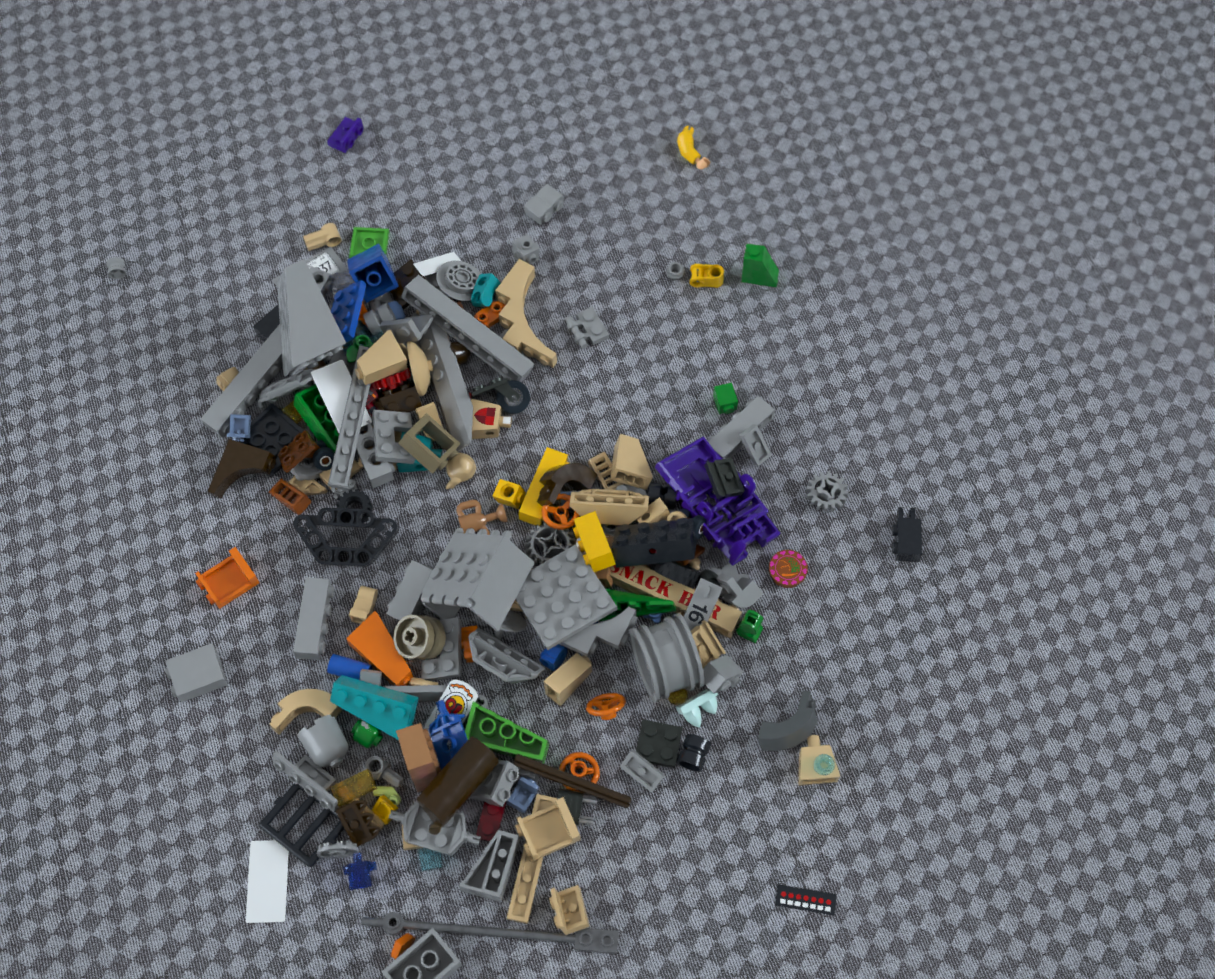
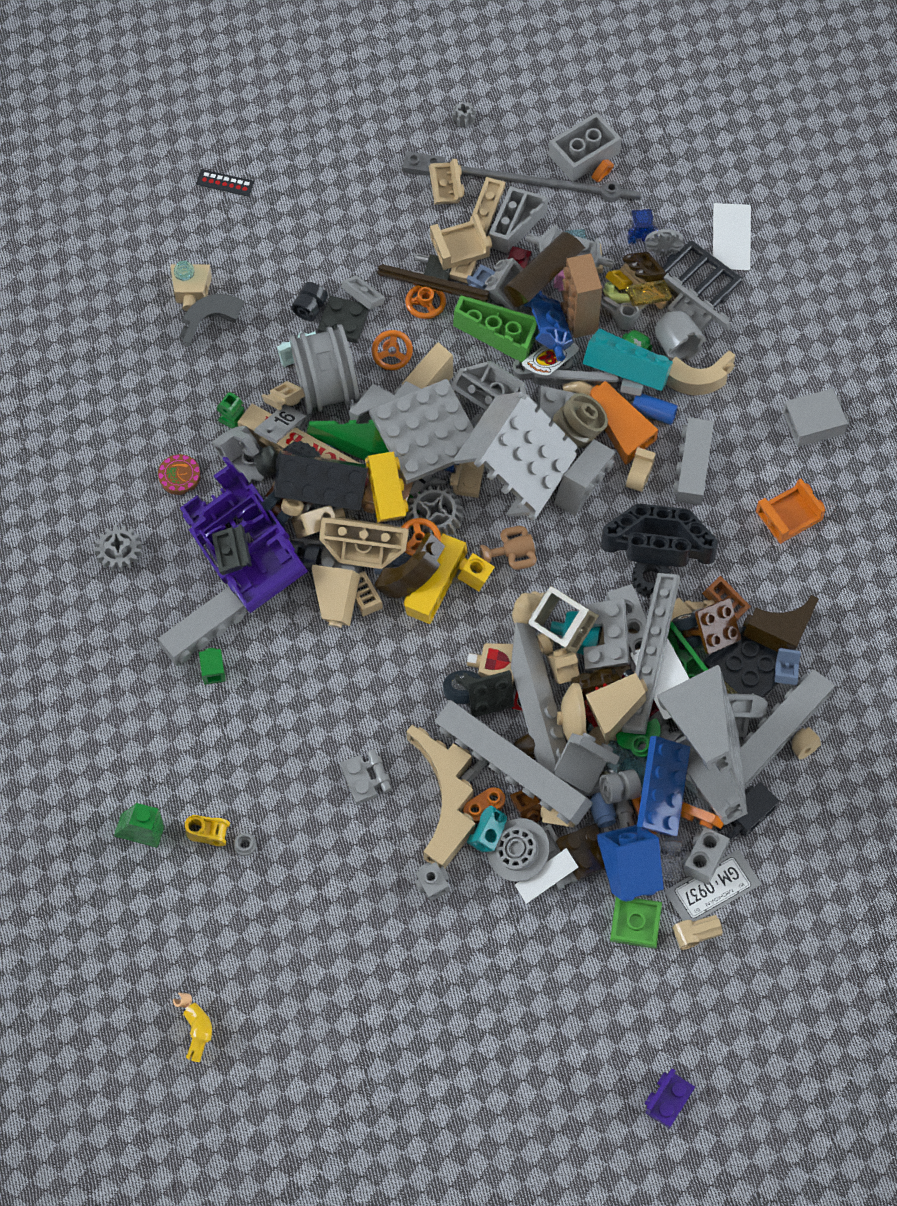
camera: 175 degrees left, 0 degrees up
light grey brick [524,184,564,225] -> none
light grey brick [703,655,744,693] -> none
light grey plate [739,424,772,466] -> none
black hinge [892,507,922,562] -> none

